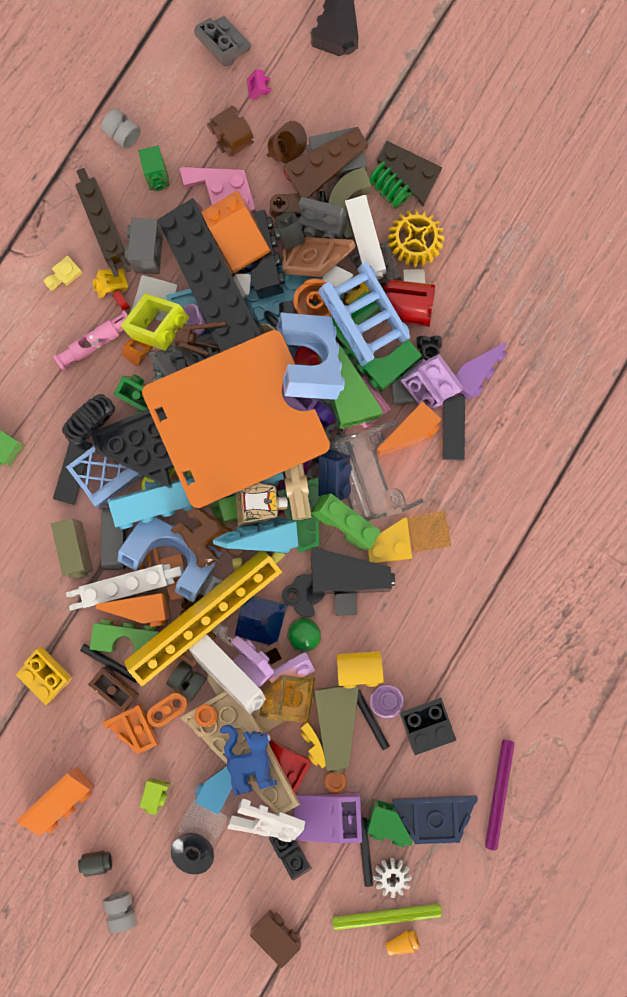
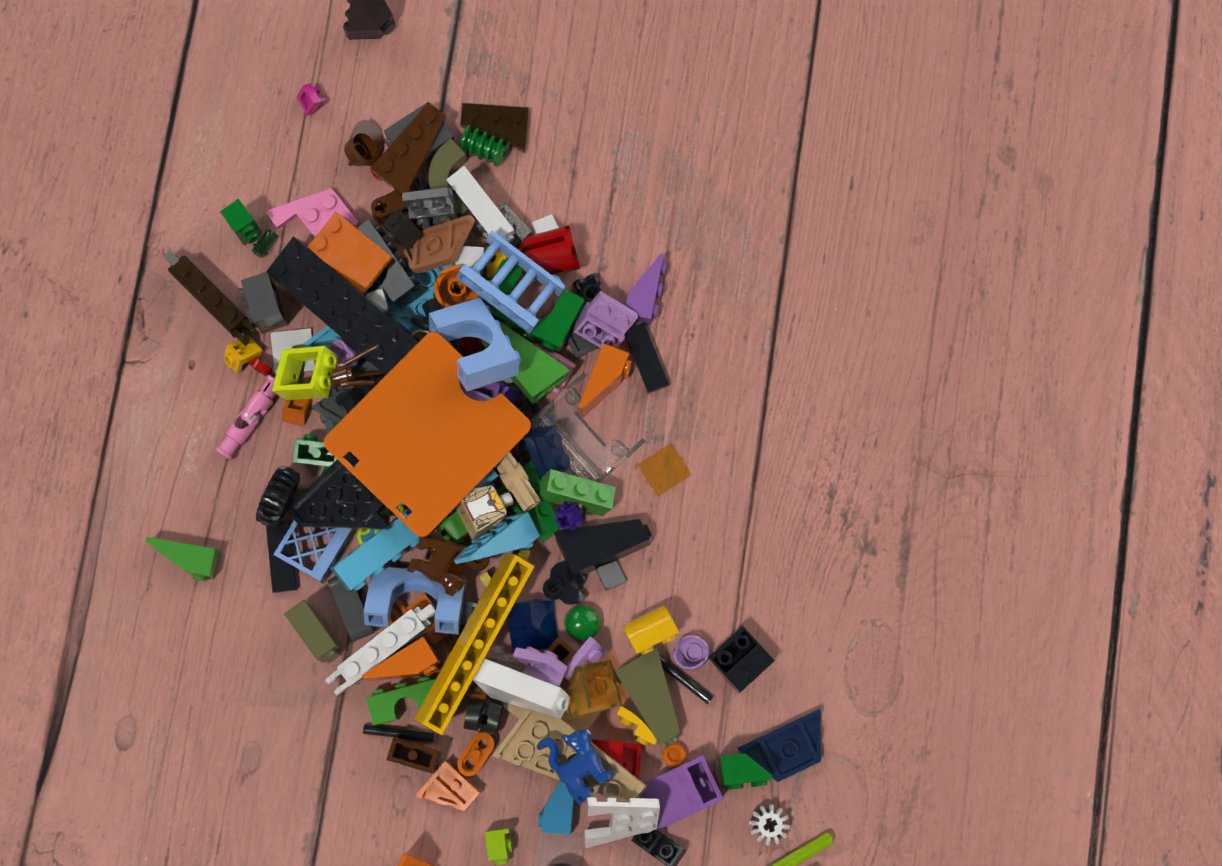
camera: 25 degrees left, 5 degrees down
yellow brick [16,646,73,705] -> none
light yellow plate [44,256,83,291] -> none
light grey wheel [101,108,141,149] -> none
dark grey brick [194,16,251,66] -> none
orange tile [195,704,218,727] -> none
reddish brown brick [207,105,254,157] -> none
black bar [360,817,373,887] -> none
yellow wing [367,517,412,563] -> none
yellow gear [387,210,444,267] -> none
magenta axle [485,740,515,851] -> none
none -> clear green pin [251,228,278,258]
none -> dark purple gear [554,501,584,531]

